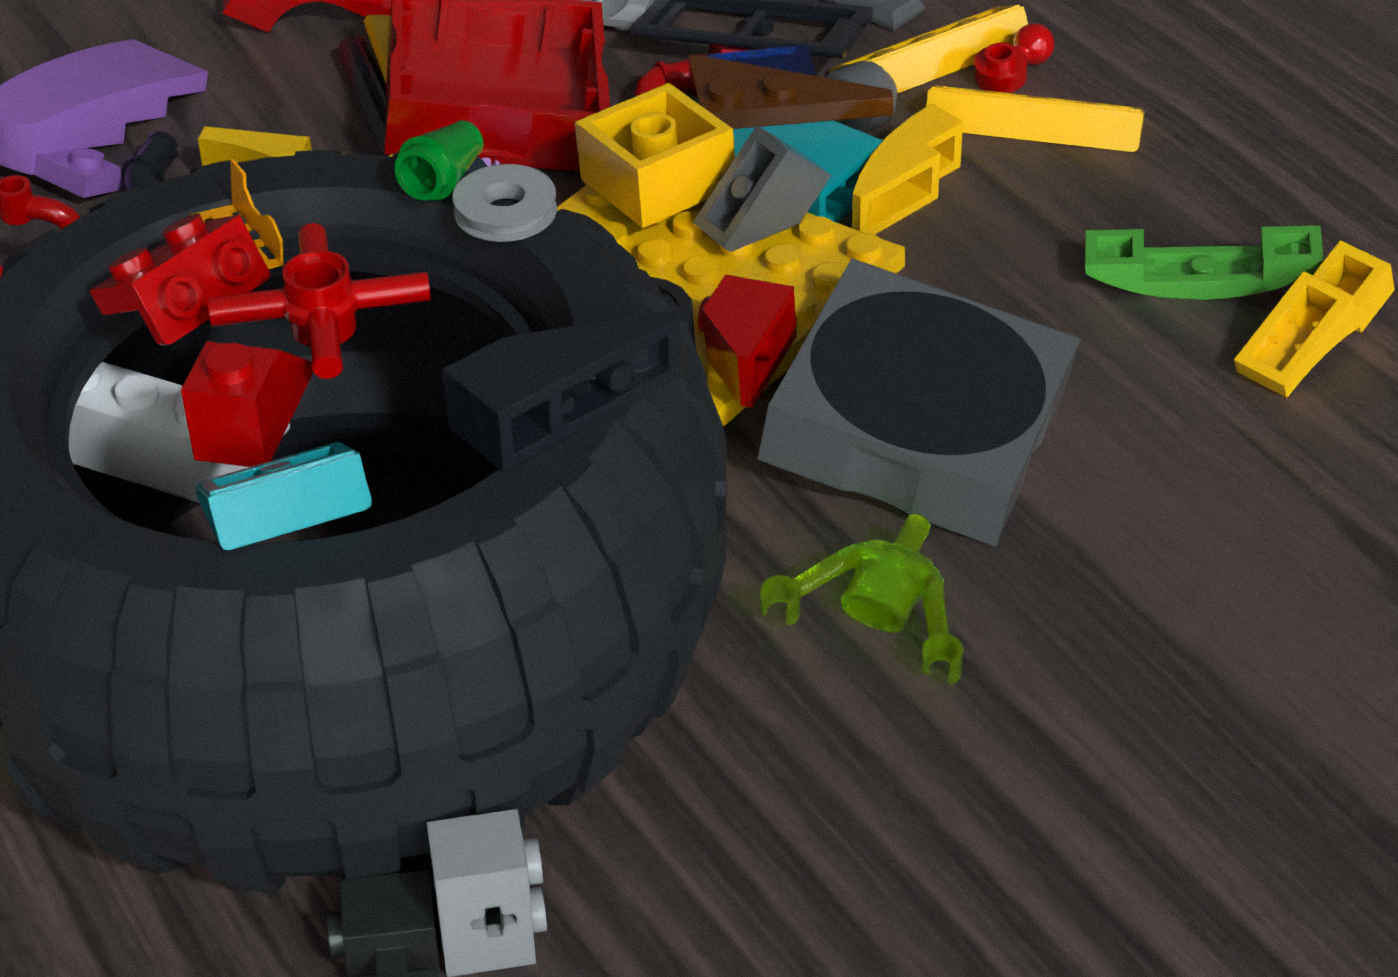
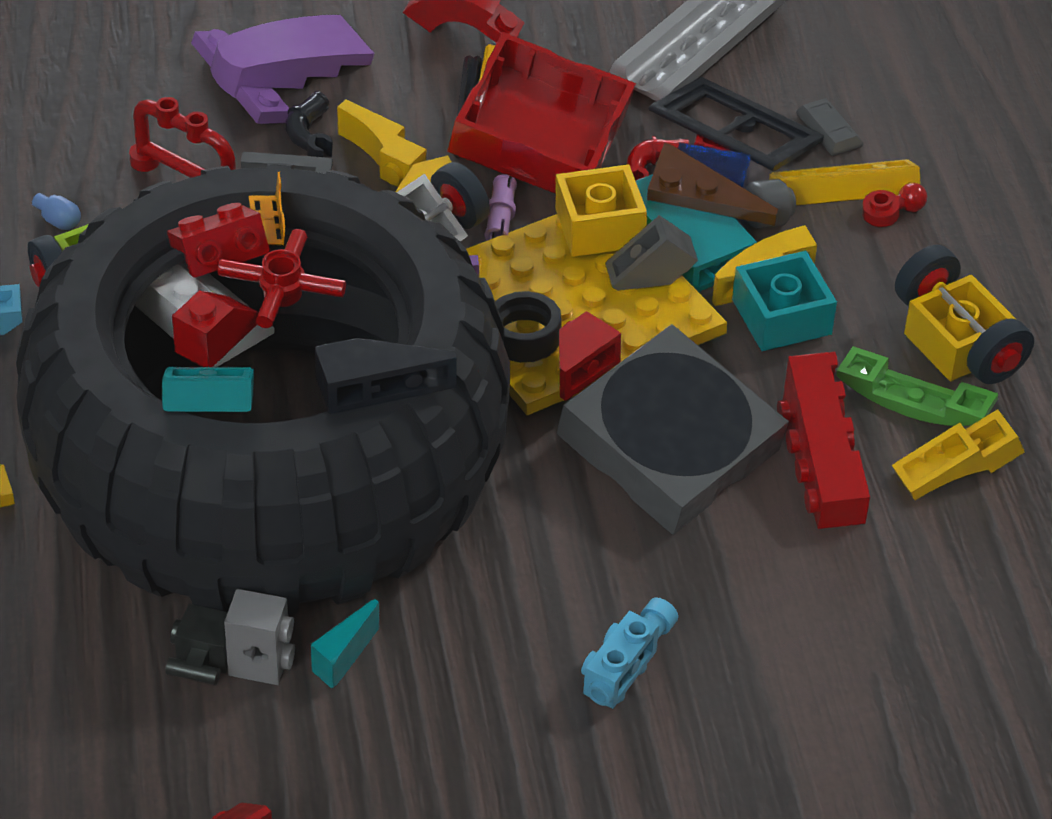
camera: 20 degrees right, 5 degrees up
green cone [395,120,484,201] -> none
light grey piece [452,164,557,242] -> none
clear neon green piece [760,514,964,684] -> none
yellow slope [926,85,1145,152] -> none
none -> teal slope [311,599,379,688]
none -> medium azure brick [581,598,678,709]
none -> teal brick [732,251,837,351]
none -> red wedge [777,352,870,529]
none -> brick [895,245,1034,384]

